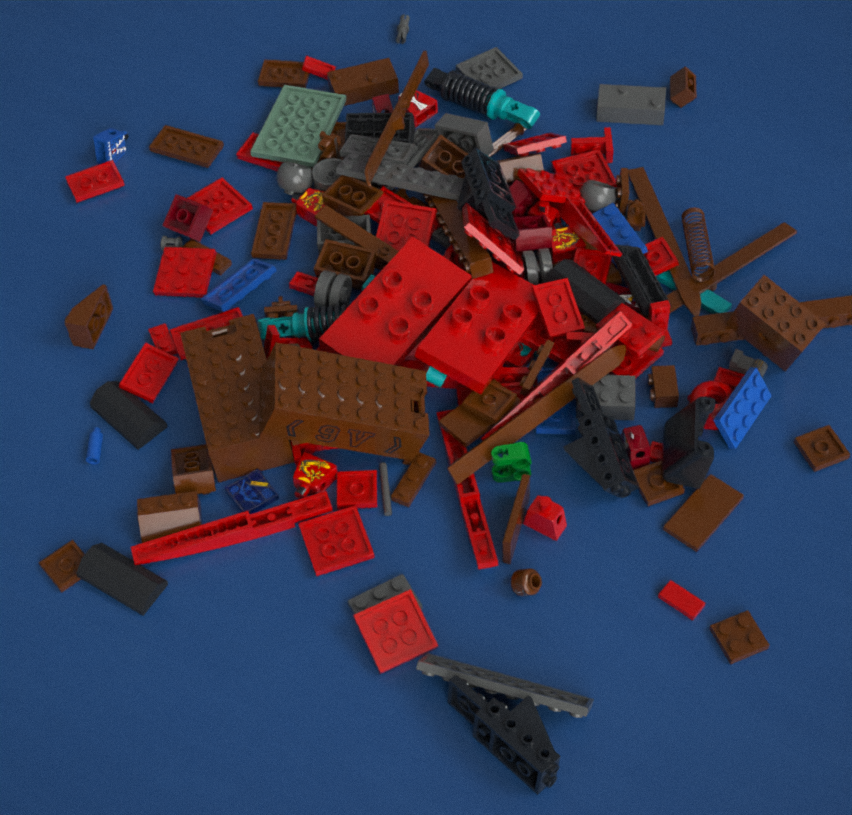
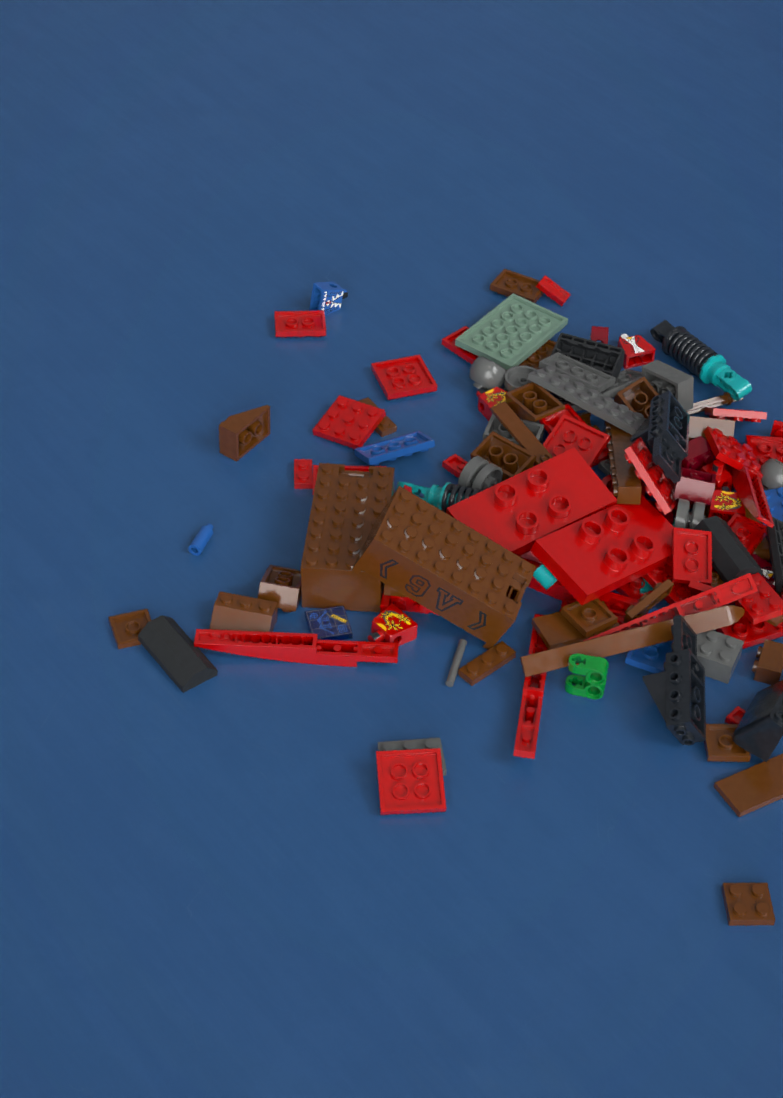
camera: 15 degrees right, 10 degrees down
black piece [89,381,168,450] -> none
red plate [119,342,179,404] -> none
reddish brown plate [149,125,224,168] -> none
dark grey bush [161,236,182,251] -> none
dark red brick [162,194,213,242] -> none
reddish brown plate [251,202,297,260] -> none
reddish brown hips [264,296,299,318] -> none
red plate [298,505,375,576] -> none
reddish brown hips [318,131,341,160] -> none
reddish brown brick [327,58,399,106] -> none
red plate [337,470,377,509] -> none
reddish brown piece [365,51,429,187] -> none
dark grey pin [396,14,410,44] -> none
dark grey plate [416,653,594,718] -> none
black wedge [447,675,561,795] -> none
dark grey plate [456,47,523,89] -> none
reddish brown tile [503,474,530,564] -> none
reddish brown head [511,568,542,596] -> none
red torso [523,495,567,541] -> none
dark red torso [621,425,650,470] -> none
red tile [658,580,706,621] -> none

